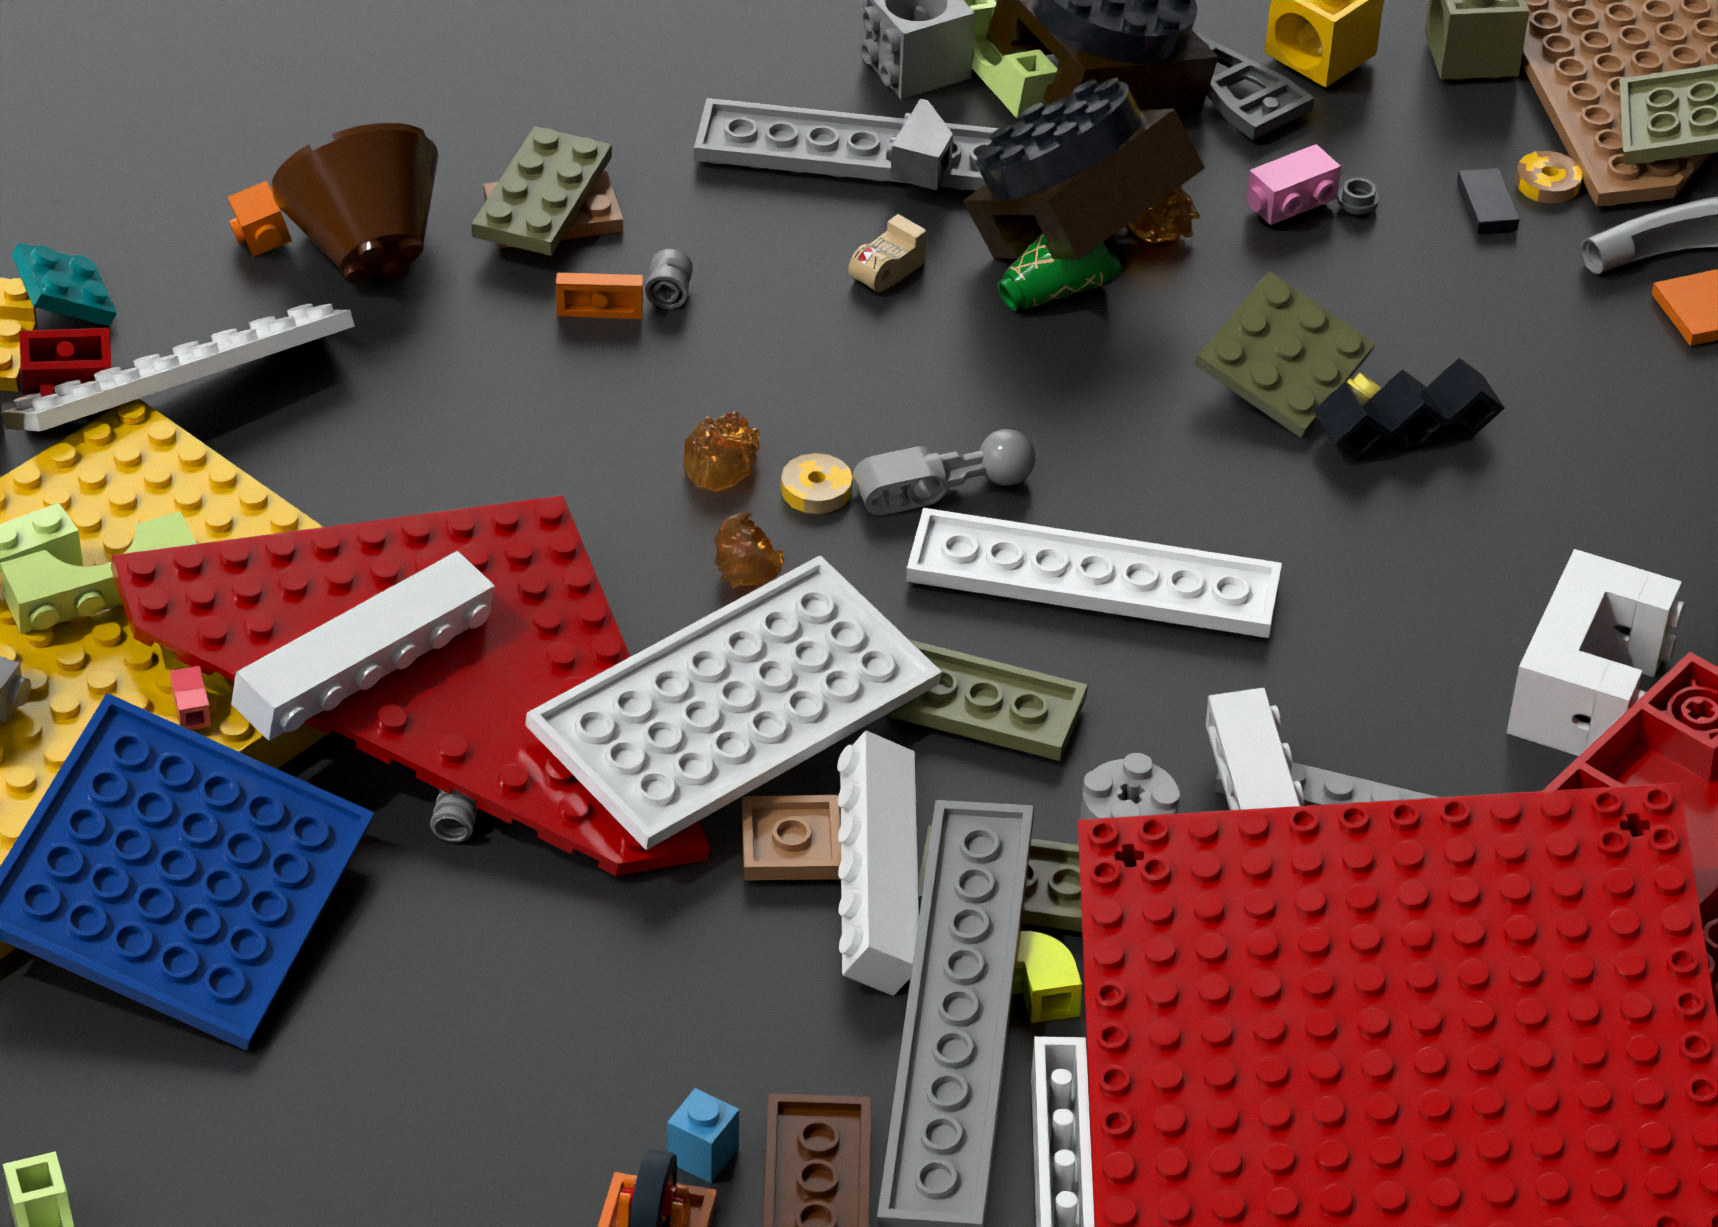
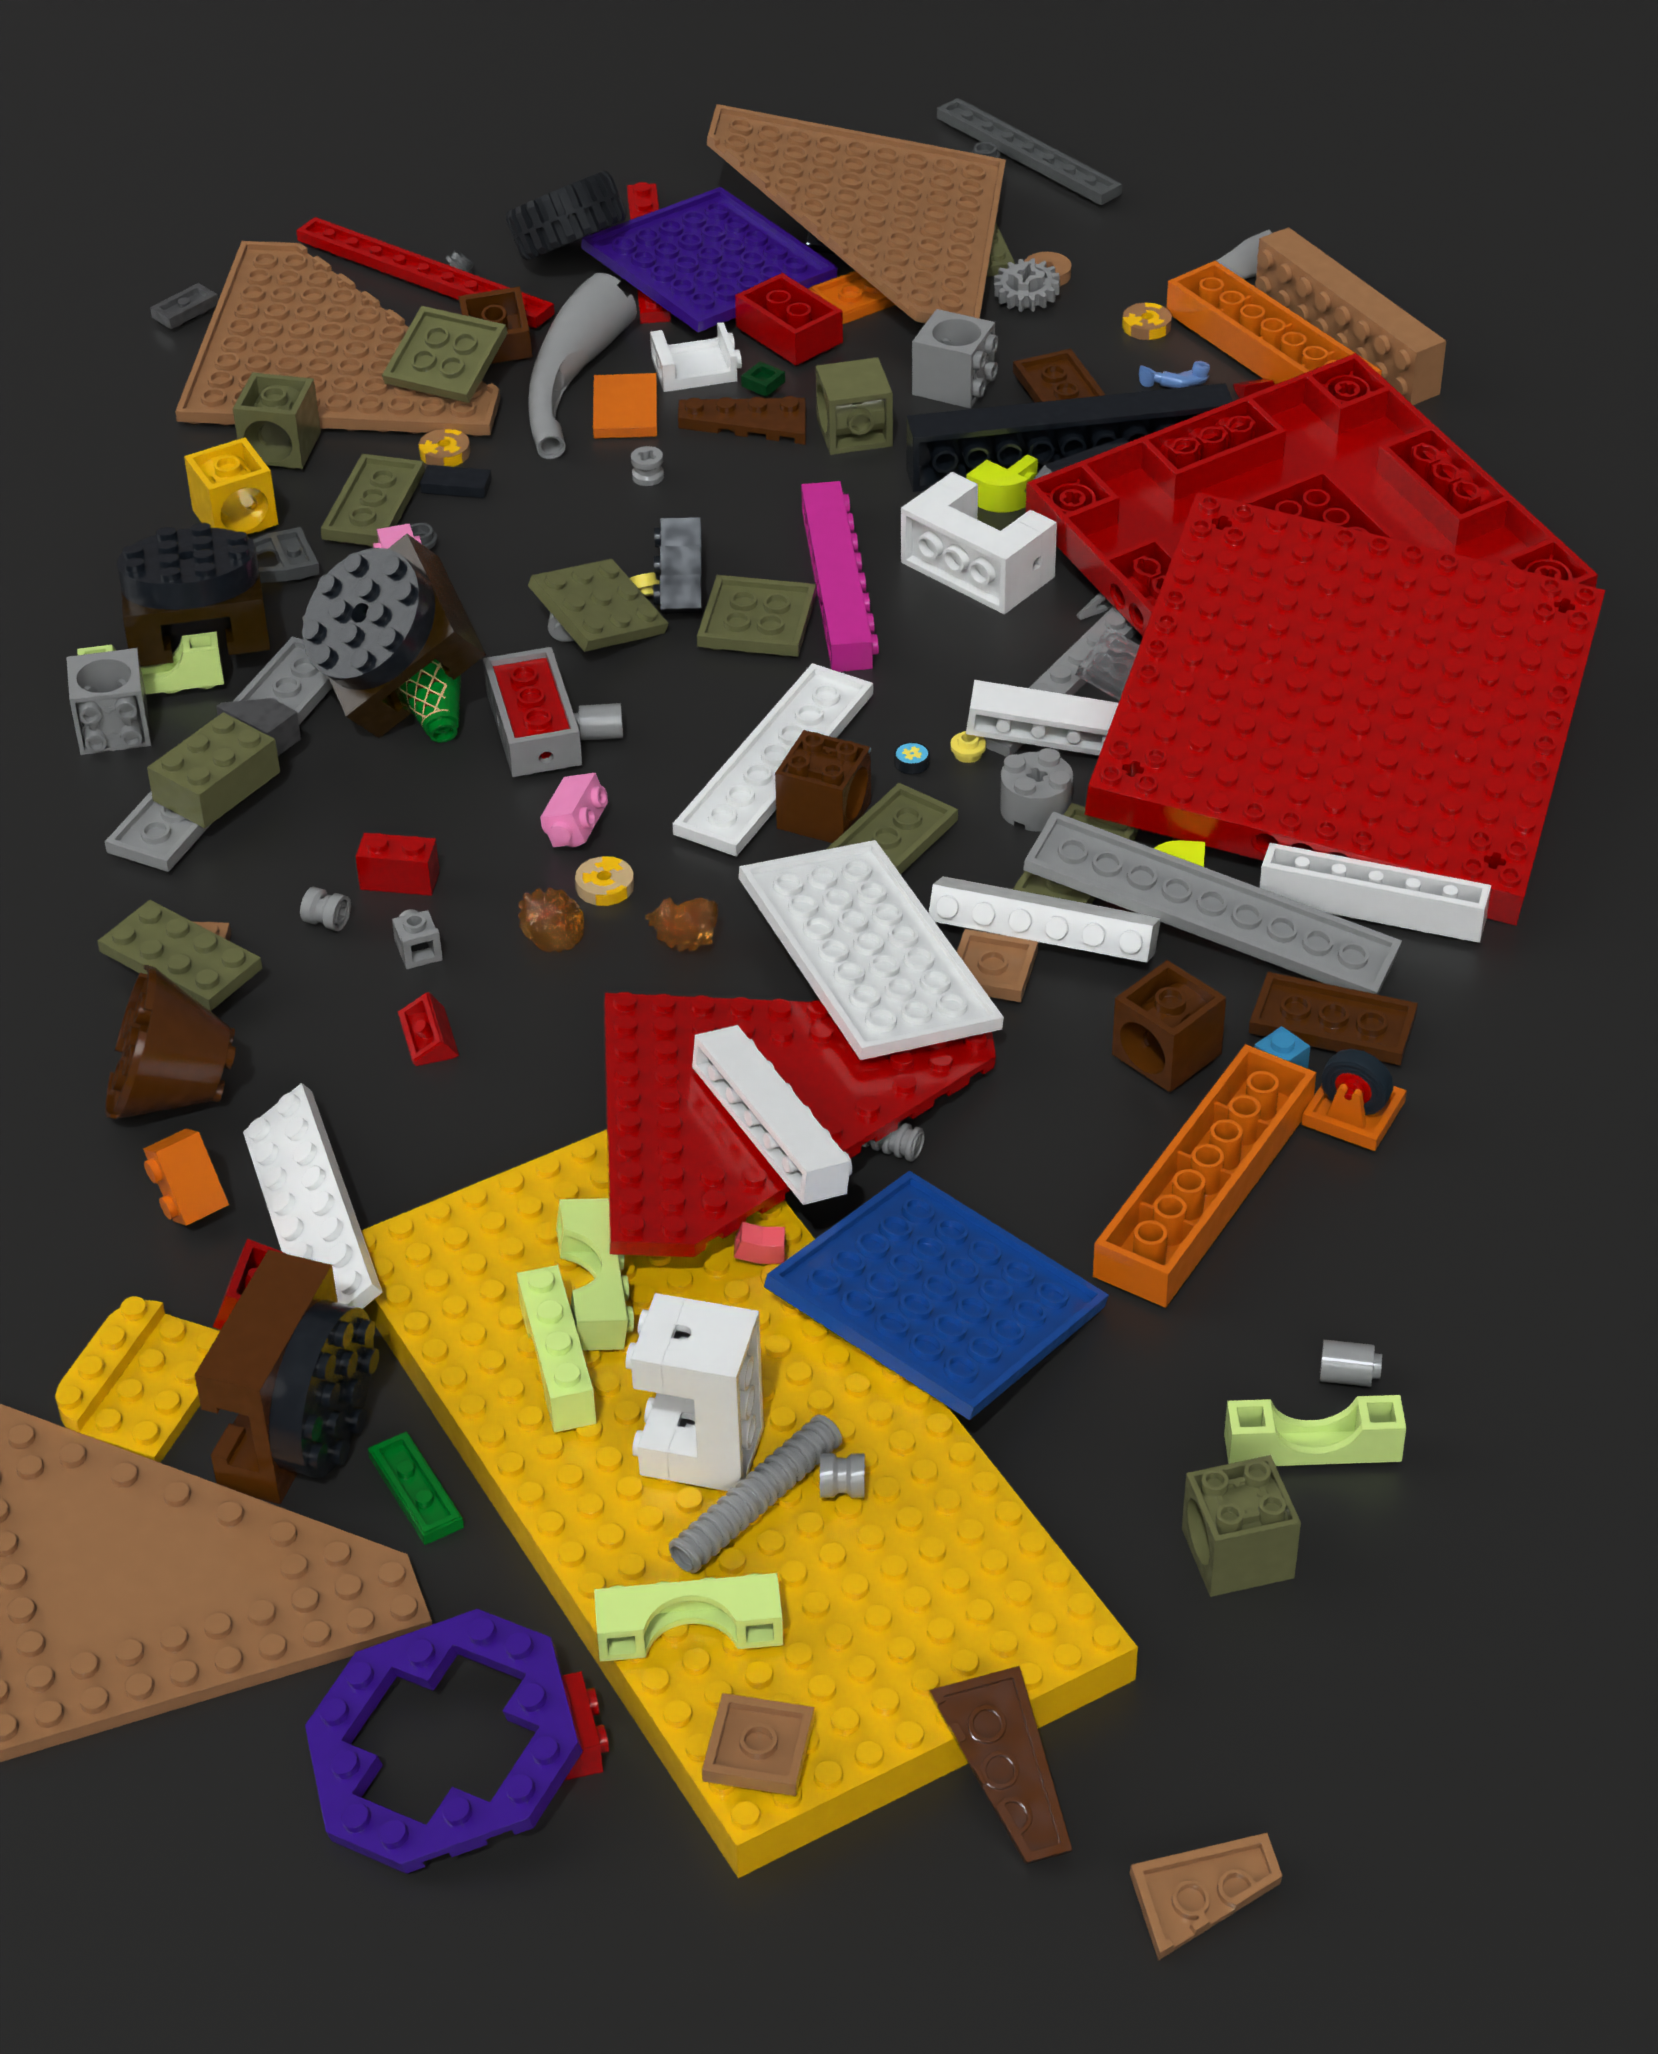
camera: 70 degrees left, 0 degrees up
teal plate [11,242,117,326] -> none
orange brick [227,181,292,257] -> none
orange plate [556,273,643,319] -> none
tan leg [848,214,927,292] -> none
light grey beam [853,429,1036,516] -> none
none -> orange brick [143,1128,229,1226]
none -> olive brick [147,712,280,828]
none -> olive plate [320,454,425,547]
none -> red brick [355,833,440,896]
none -> light grey brick [392,909,443,969]
none -> red slope [398,992,459,1066]
none -> brick [483,647,582,777]
none -> bright pink brick [540,772,608,847]
none -> light grey brick [574,703,623,741]
none -> light grey wheel [631,446,664,486]
none -> olive plate [697,575,817,657]
none -> reddish brown brick [775,730,871,843]
none -> dark pink brick [801,481,879,672]
none -> tile [894,742,930,774]
none -> light yellow plate [950,731,986,763]
none -> orange brick [1093,1044,1316,1308]
none -> reddish brown brick [1112,960,1226,1092]

